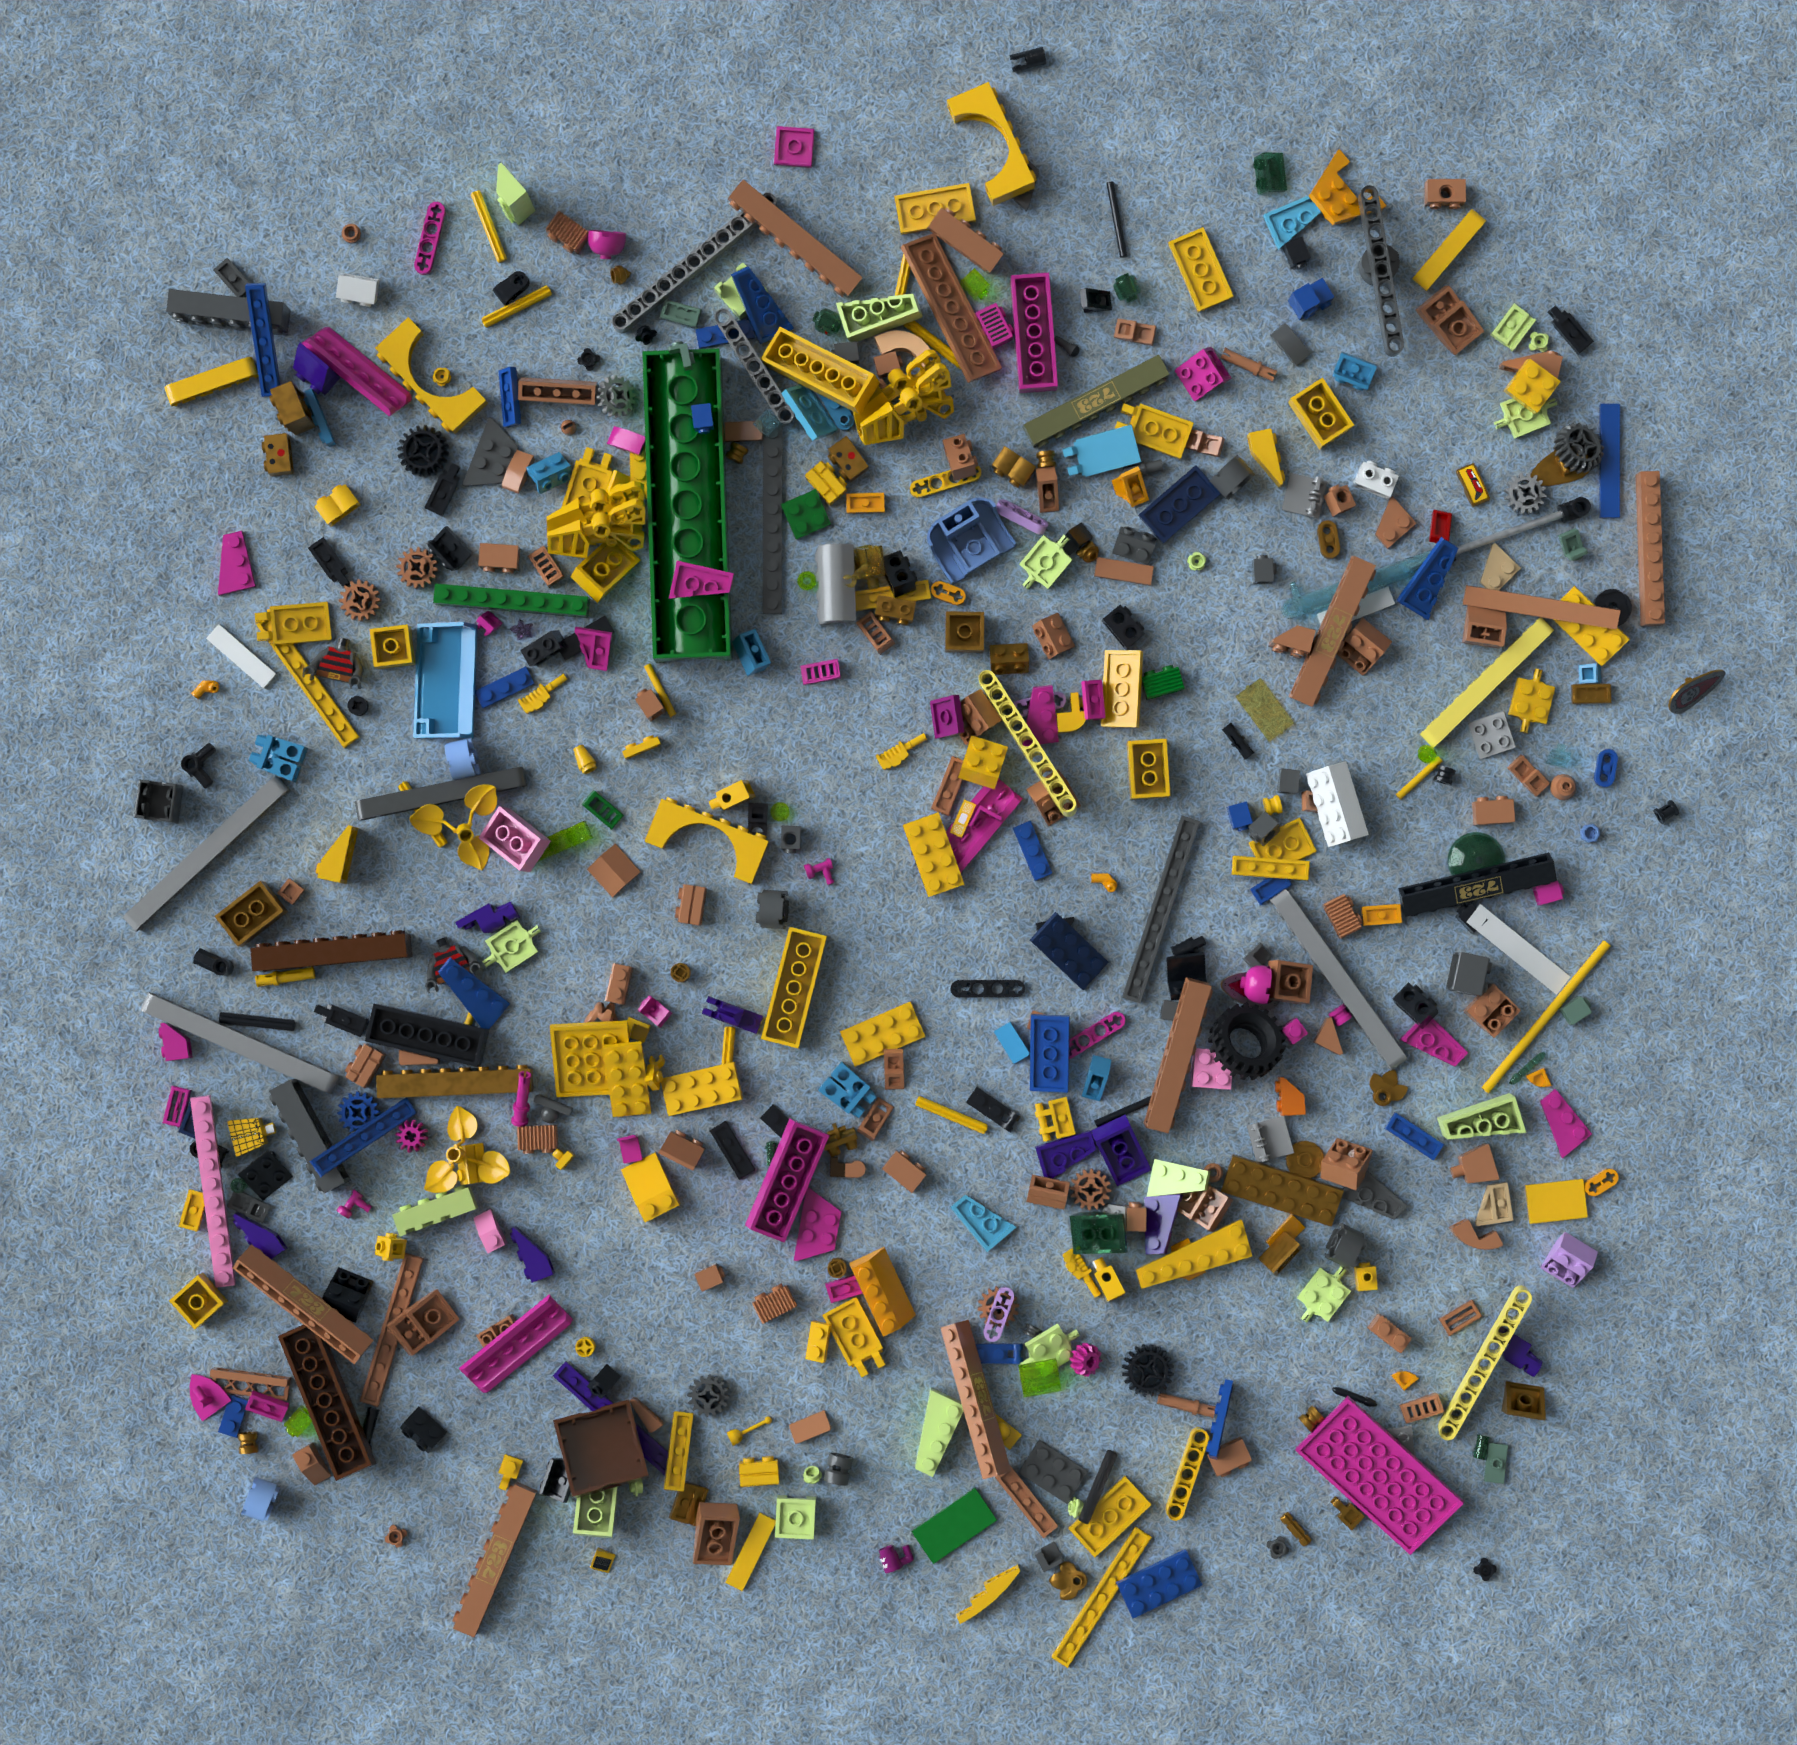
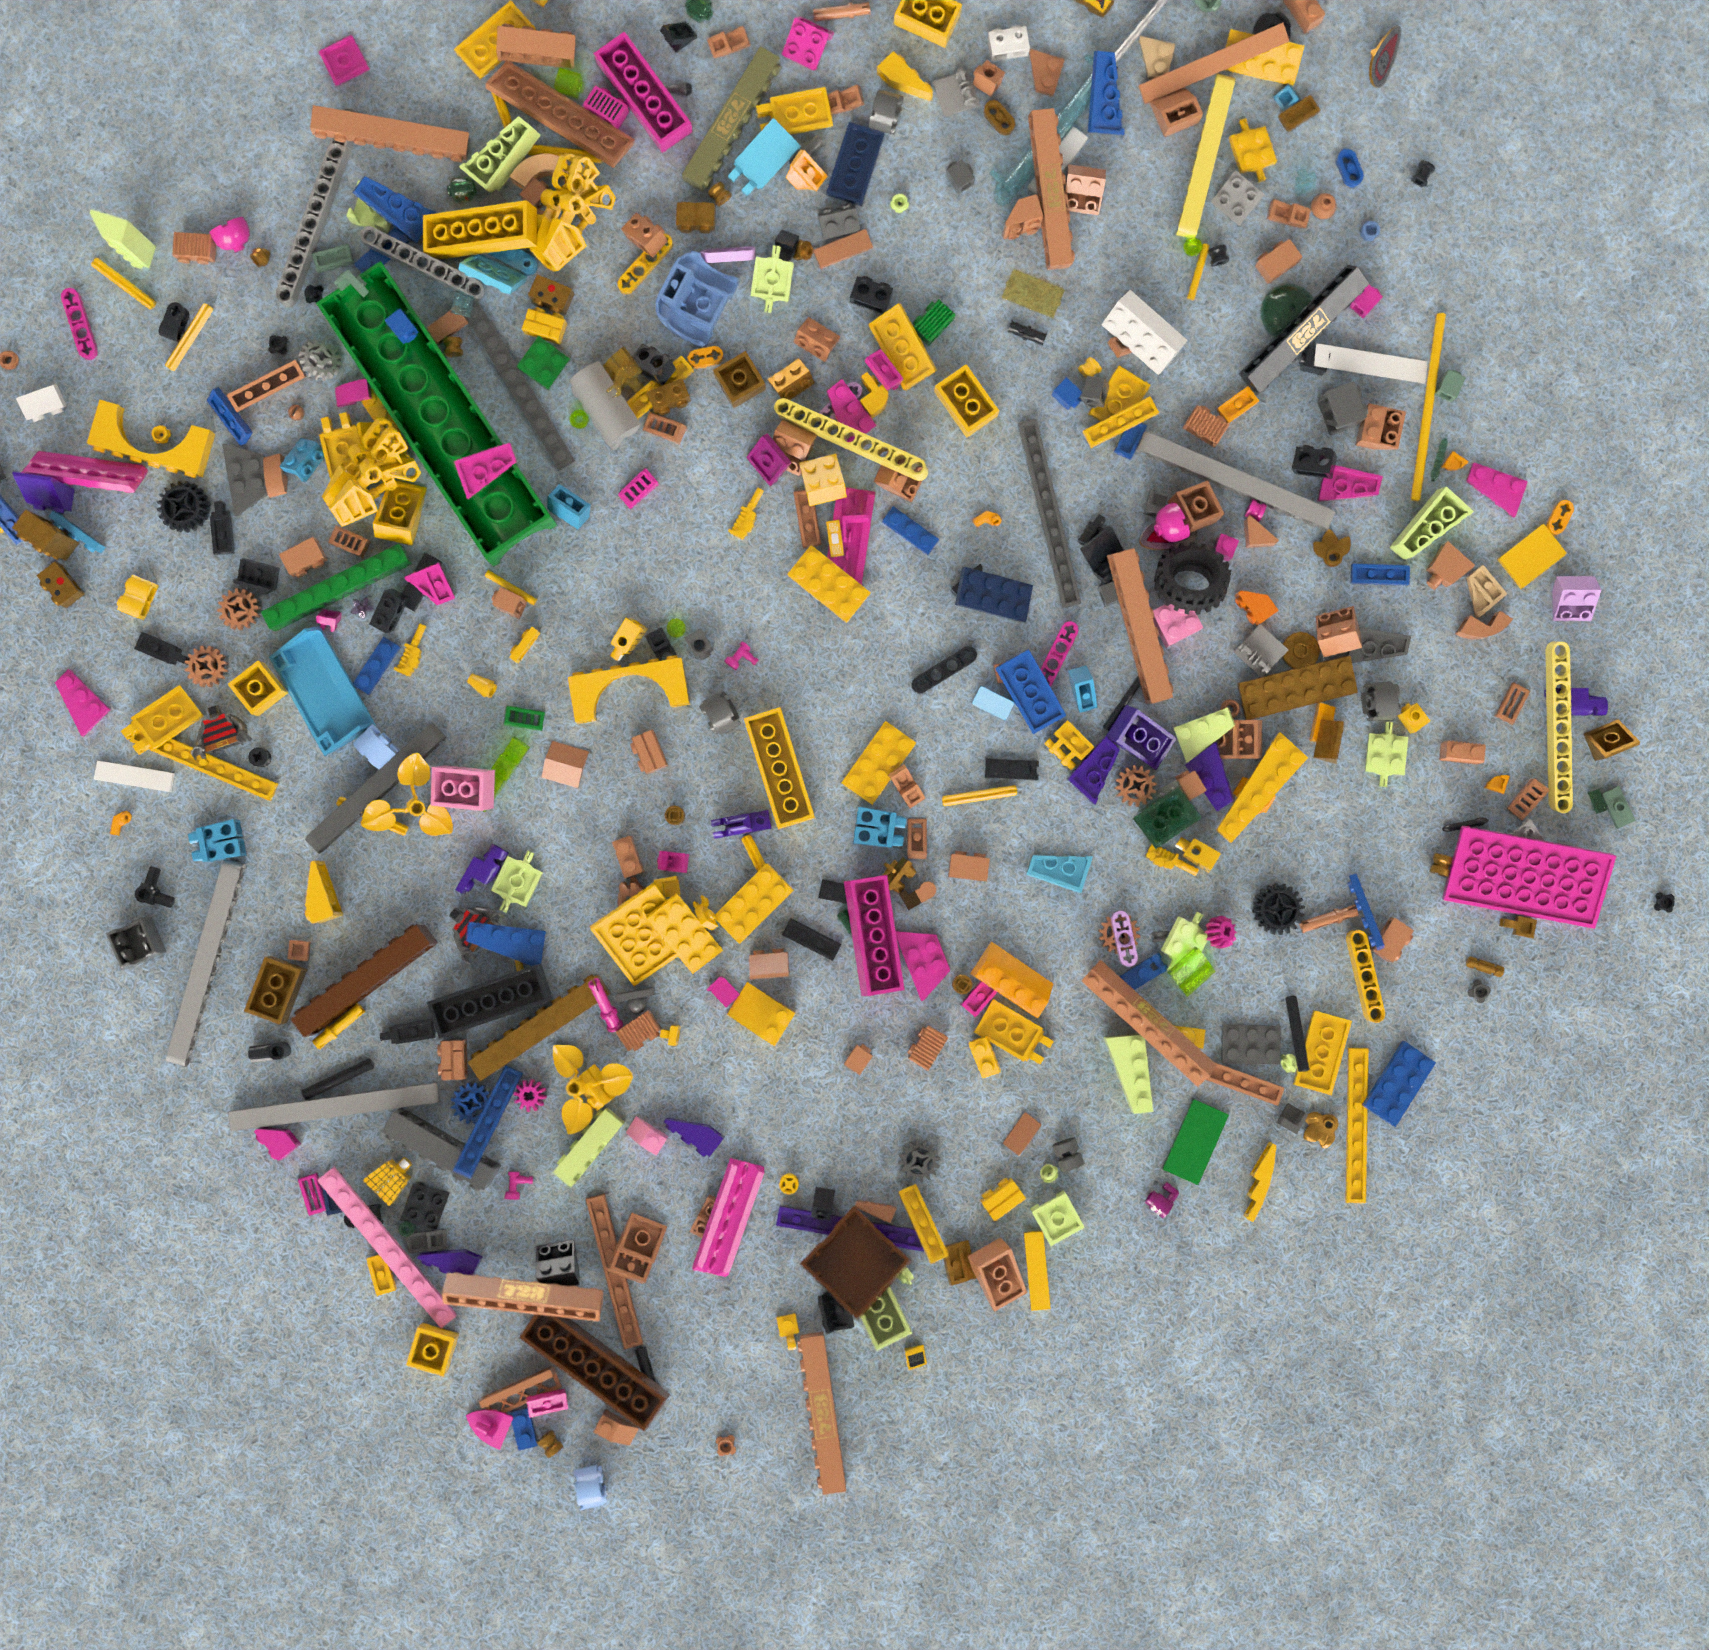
camera: 35 degrees left, 0 degrees up
clear neon green brick [284,1405,312,1438] -> none
yellow brick [375,1233,407,1261] -> none
nougat slope [399,1050,440,1065] -> none
black bracket [400,1406,447,1453] -> none
yellow hinge [727,1416,772,1446] -> none
light orange plate [846,493,885,514] -> none
nougat brick [1026,1174,1070,1210] -> none
nougat slope [1036,466,1059,513] -> none
dark grey panel [1277,768,1300,794] -> none
red tile [1429,510,1452,543] -> none

